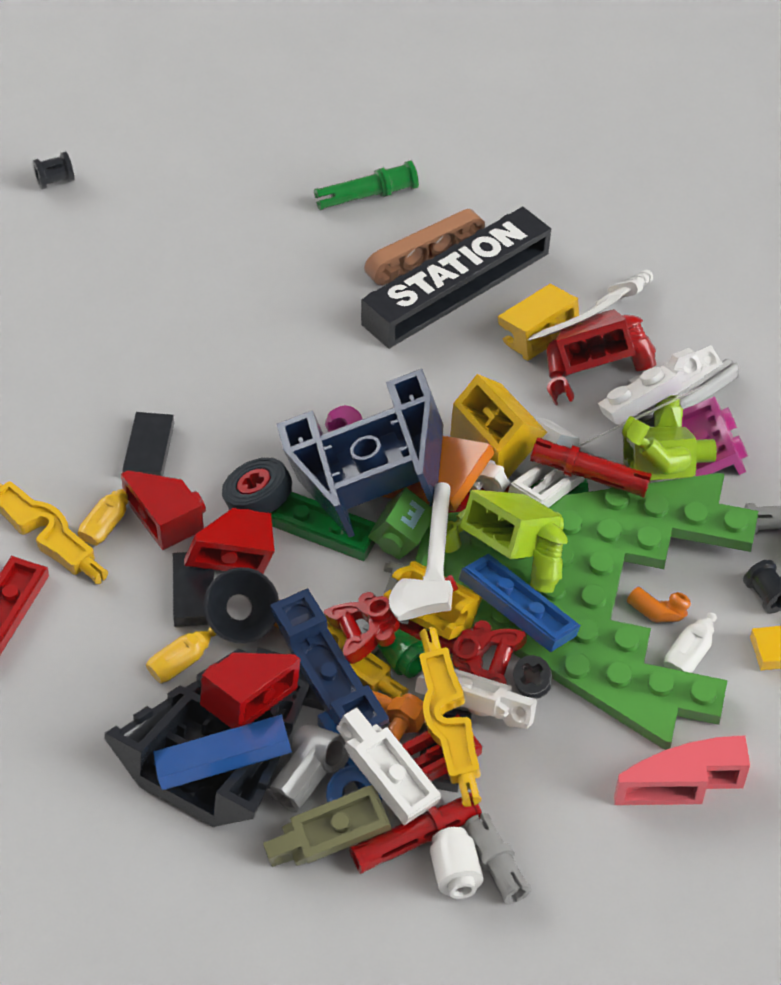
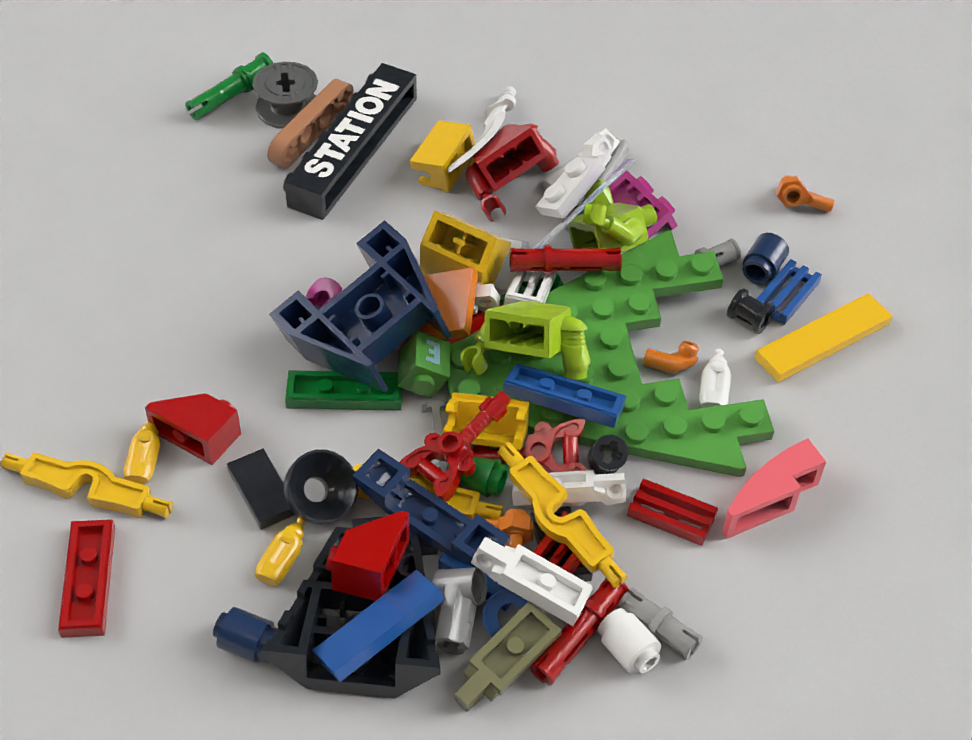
camera: 25 degrees left, 0 degrees up
black tile [122,412,175,476] -> none
red slope [184,508,275,574] -> none
black bush [222,457,293,513] -> none
white piece [389,482,453,621] -> none
none -> dark blue brick [213,607,278,663]
none -> dark grey piece [252,61,318,129]
none -> red tile [627,478,718,546]

